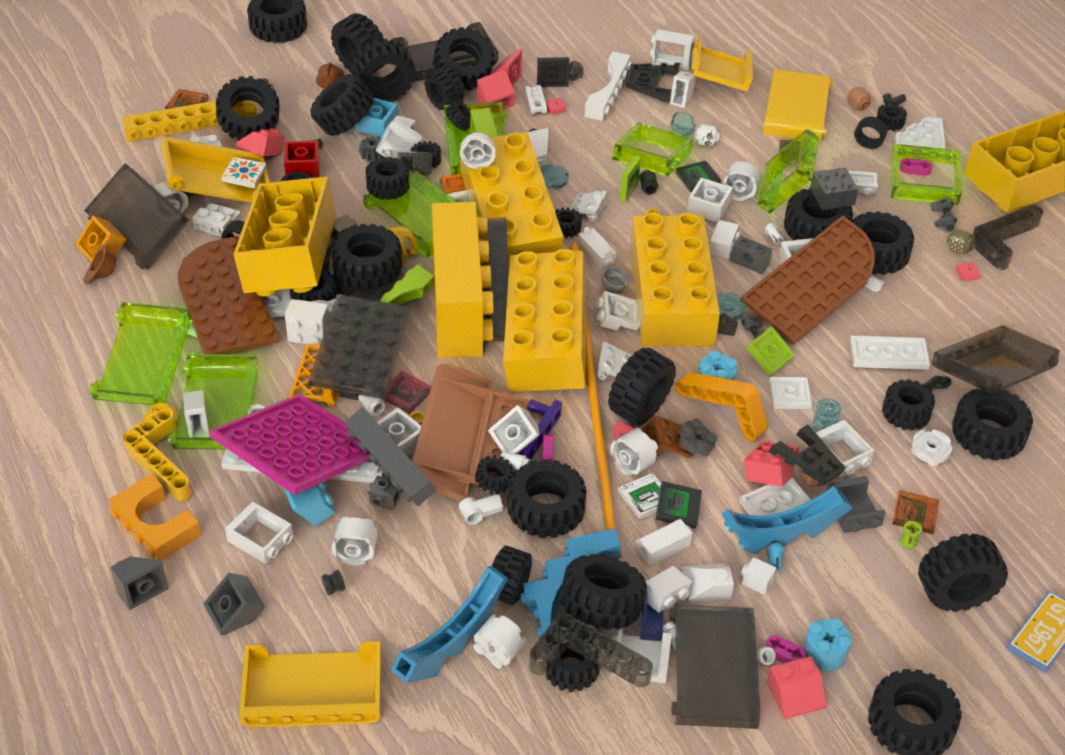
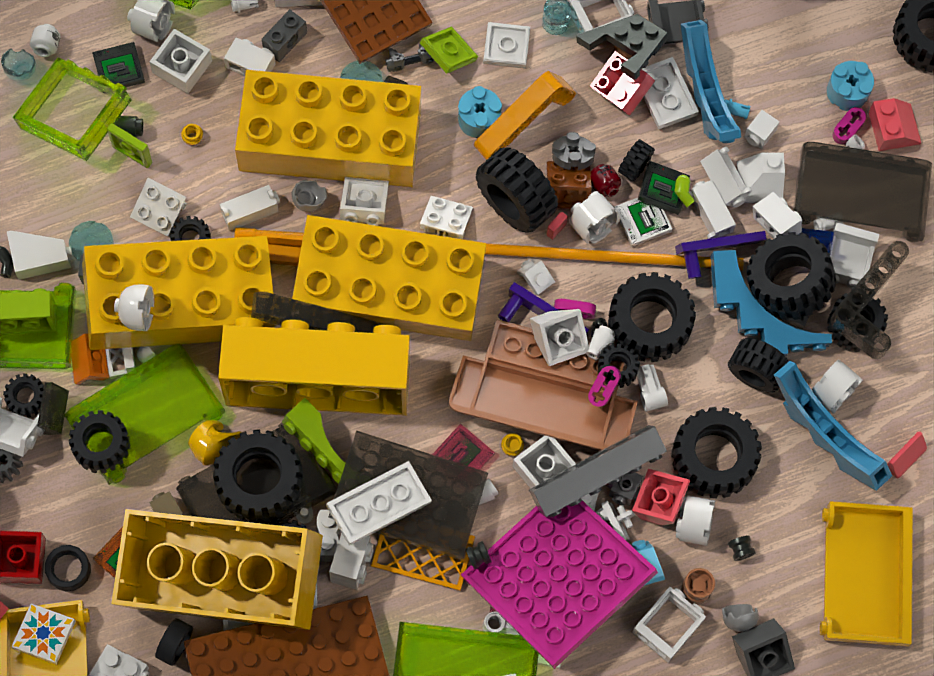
camera: 85 degrees left, 25 degrees up
none -> white plate [326,461,432,546]
none -> pearl dark grey wheel [465,541,492,570]
none -> white bracket [517,259,555,295]
none -> dark pink beam [588,366,621,407]
none -> dark red head [590,164,622,197]
none -> white hips [596,501,635,541]
none -> black tyre [618,139,655,182]
none -> coral slope [632,469,690,526]
none -> black tyre [671,407,762,499]
none -> lime arm [674,175,695,208]
none -> dark purple piece [675,231,767,279]
none -> nougat wheel [681,568,715,604]
none -> white brick [700,147,752,207]
none -> light grey hair [722,604,759,632]
none -> coral slope [887,432,927,479]

